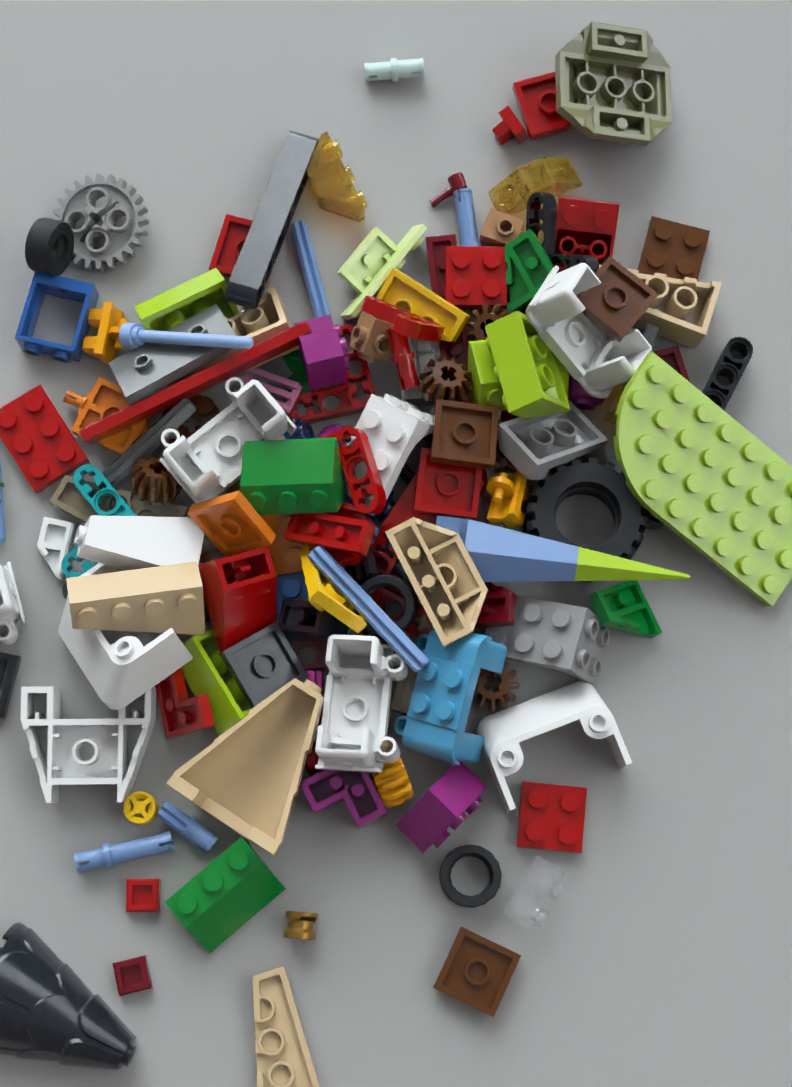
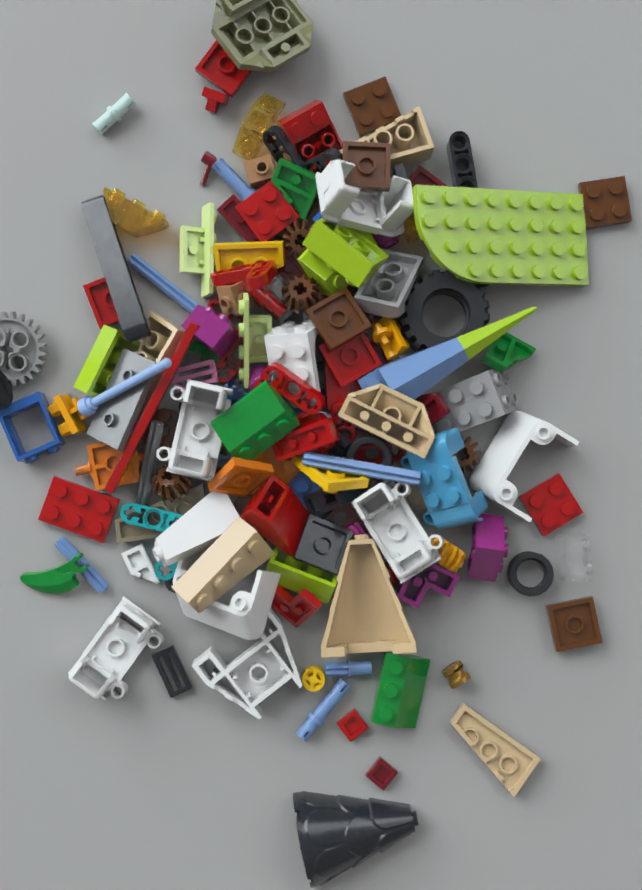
camera: 35 degrees left, 10 degrees up
none -> yellowish green bracket [238,293,272,389]

